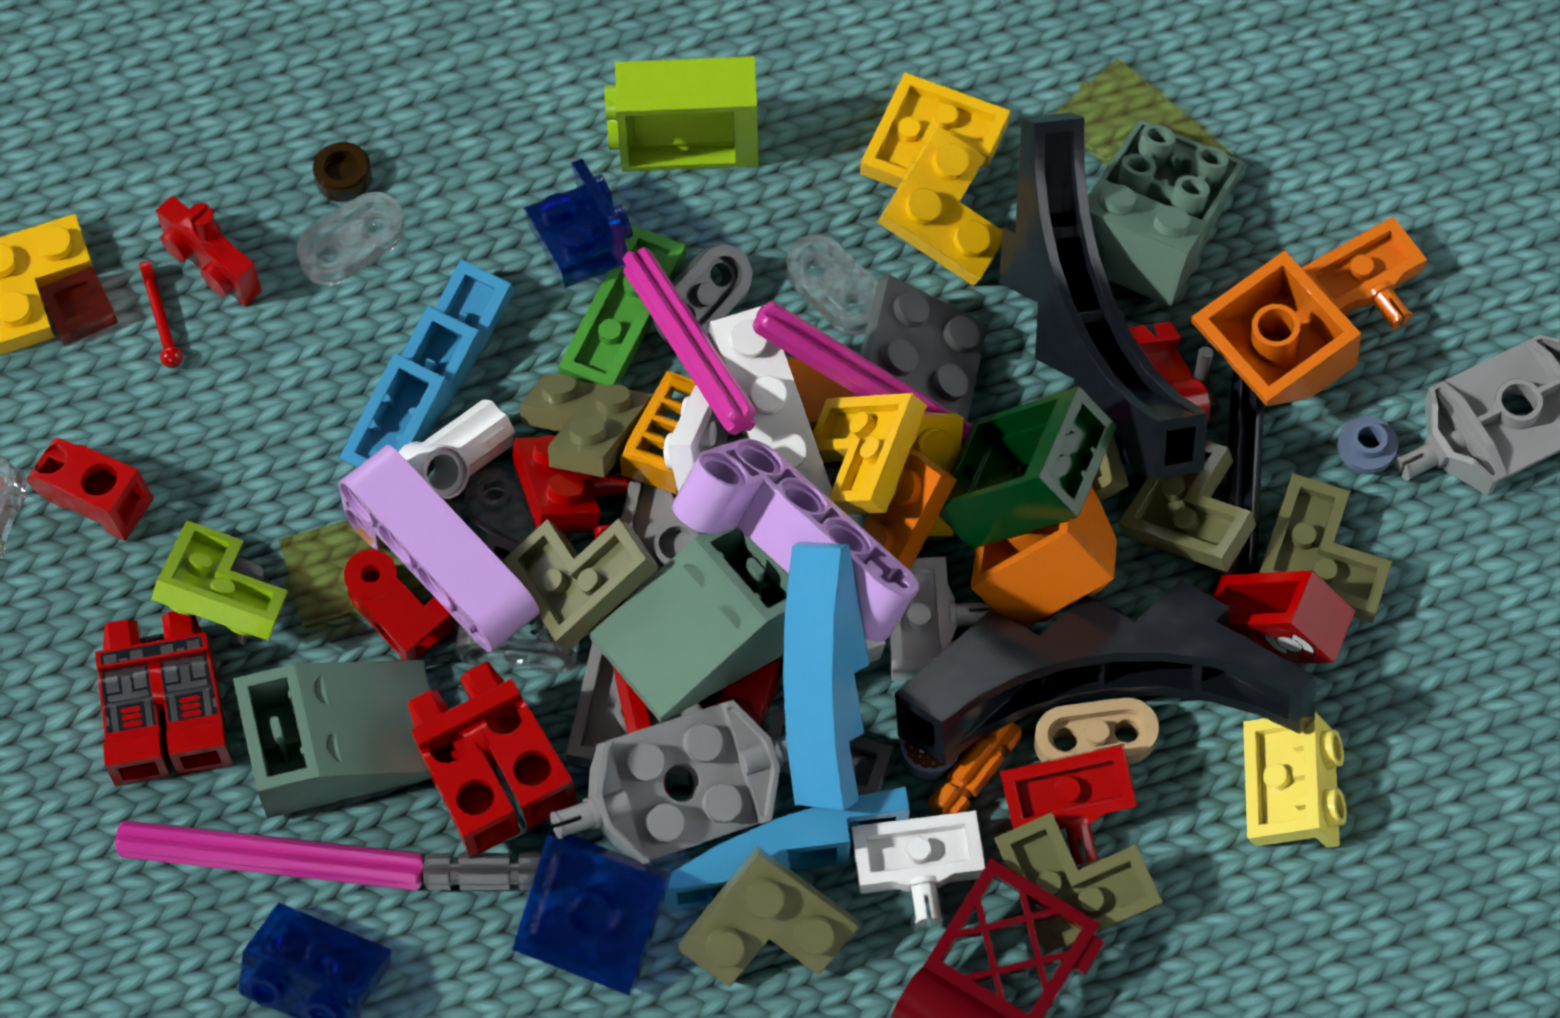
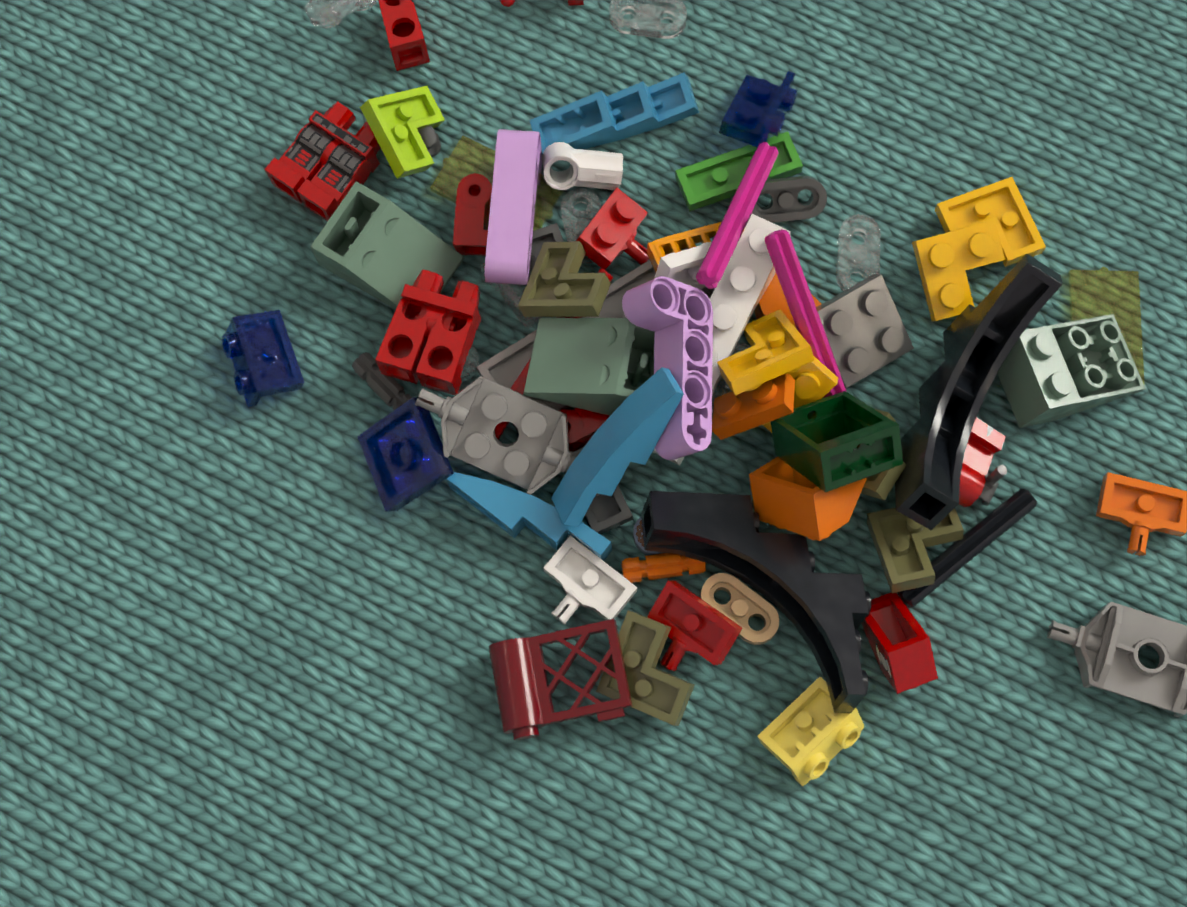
camera: 50 degrees right, 10 degrees up
dark pink axle [115,820,424,890] -> none
olive plate [519,373,653,478] -> none
lime window [604,56,759,172] -> none
olive plate [678,846,859,987] -> none
white plate [889,556,992,681] -> none
orange slope [1191,250,1361,406] -> none
olive plate [1259,473,1392,624] -> none
sand blue plate [1337,416,1398,474] -> none

